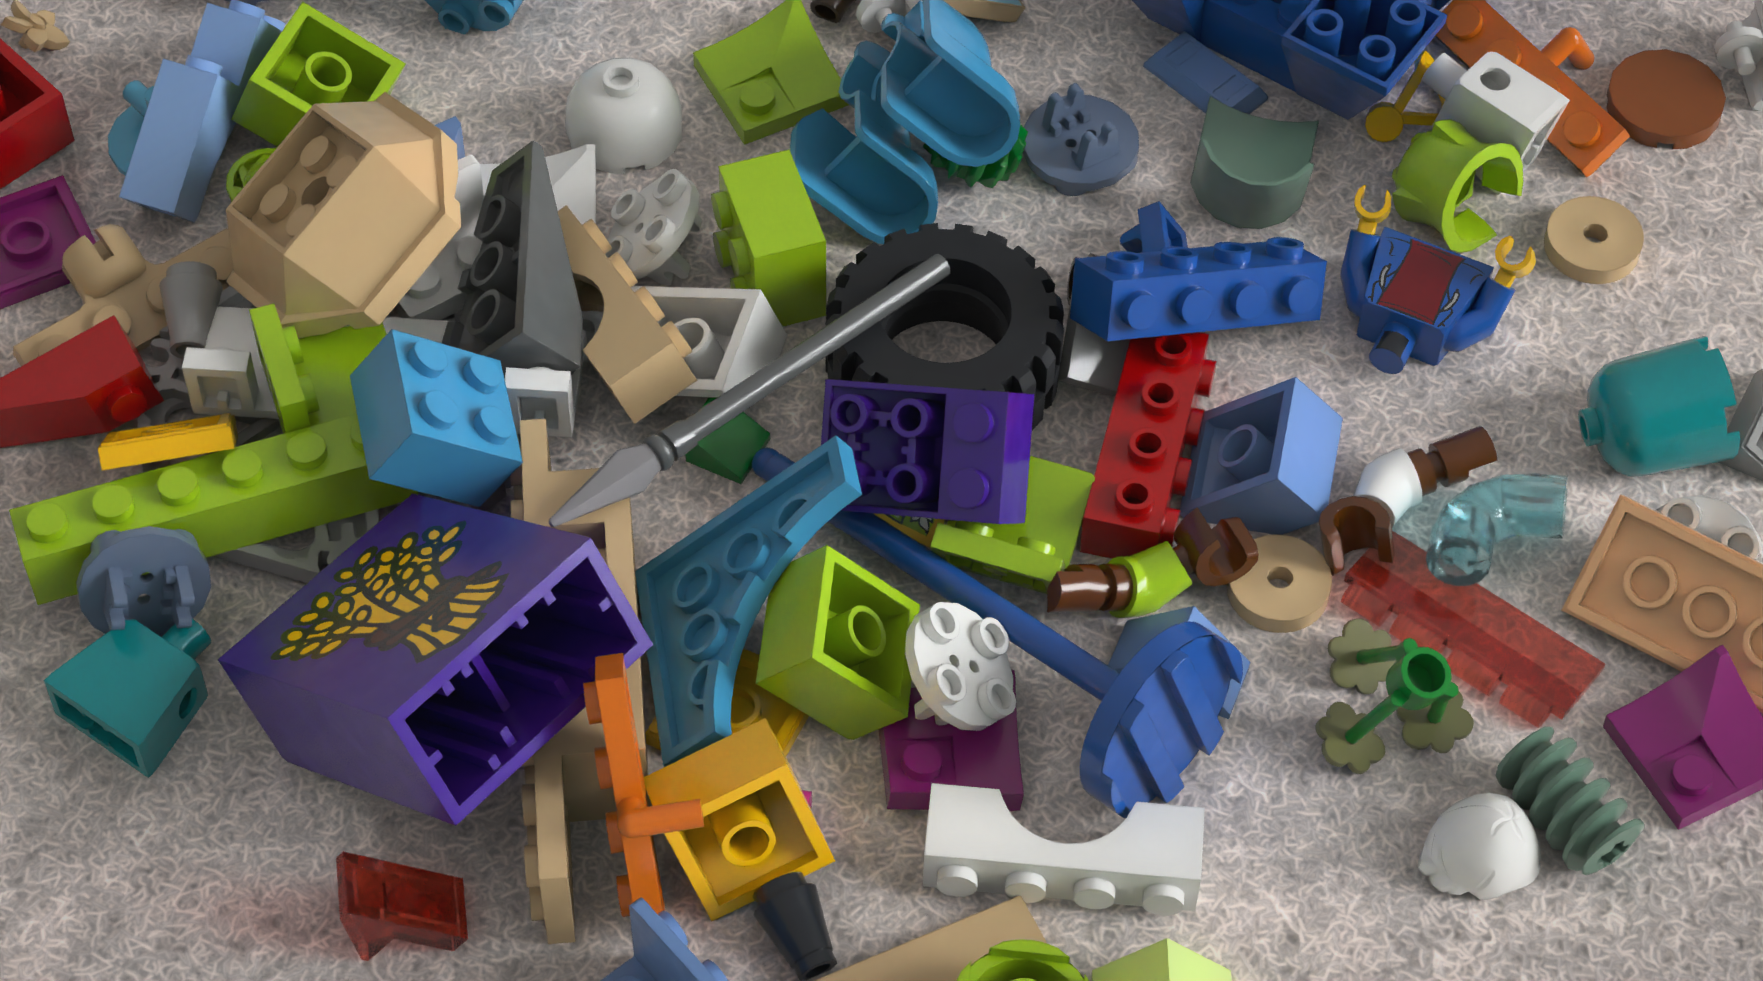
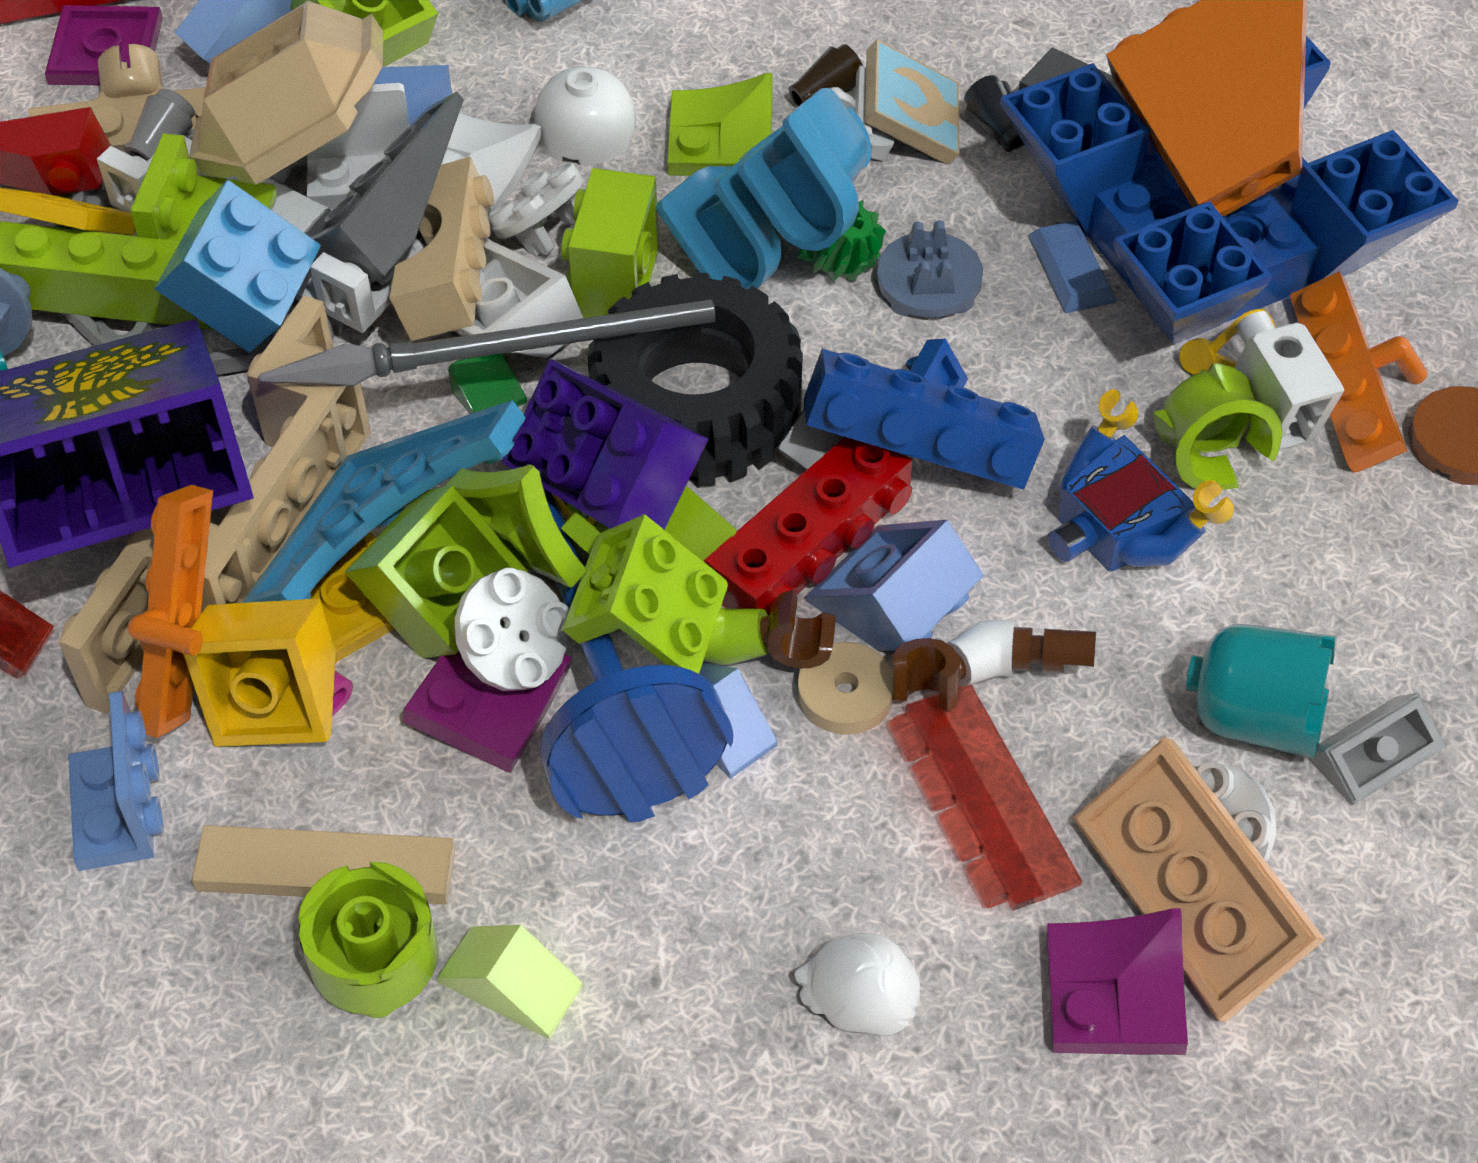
camera: 30 degrees right, 0 degrees up
black cone [753,872,837,981] -> none
white arch [923,783,1205,916] -> none
sand green piece [1190,96,1319,229] -> none
olive plant [1315,618,1474,774] -> none
clear light blue cylinder [1426,473,1568,586] -> none
sand green piece [1495,726,1645,875] -> none
tan piece [1544,196,1644,284] -> none
none -> lime plate [446,465,587,588]
none -> lime bracket [562,514,728,674]

